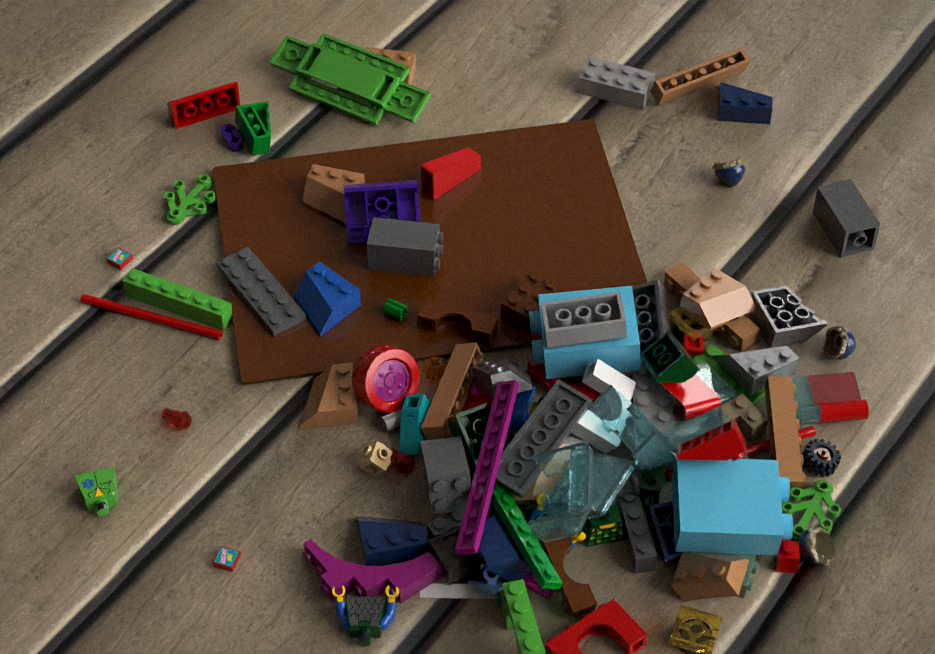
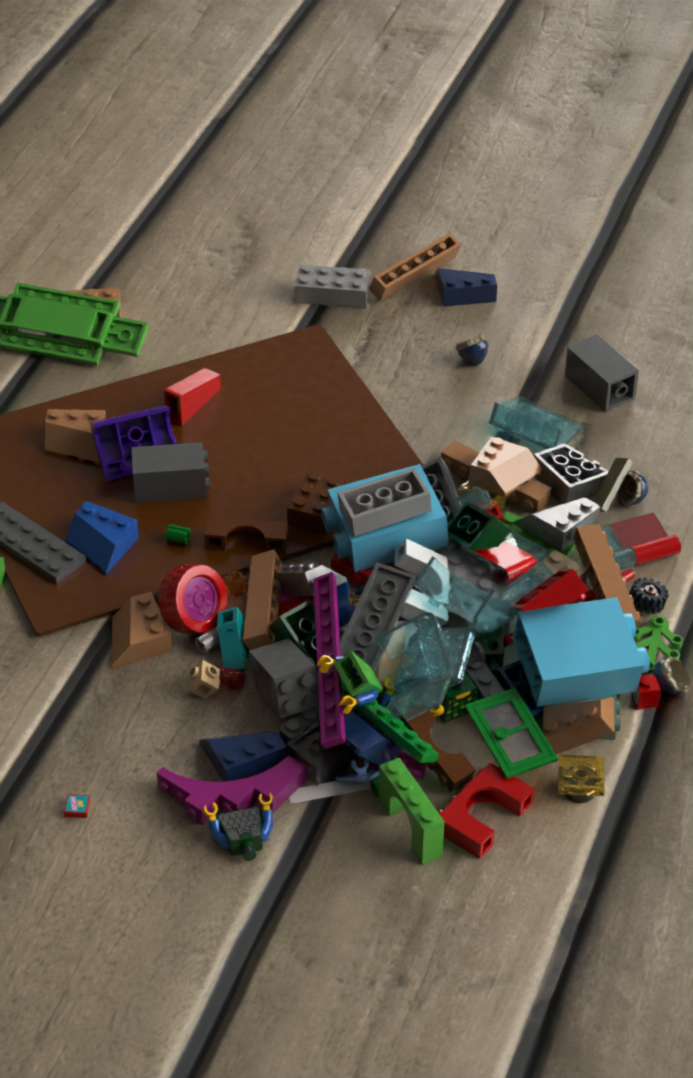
camera: 15 degrees left, 5 degrees down
none -> bright green torso [317,651,383,714]
none -> clear light blue brick [456,486,491,511]
none -> green door [465,688,559,779]
none -> clear light blue slope [489,396,585,450]
none -> olive tile [592,457,633,512]

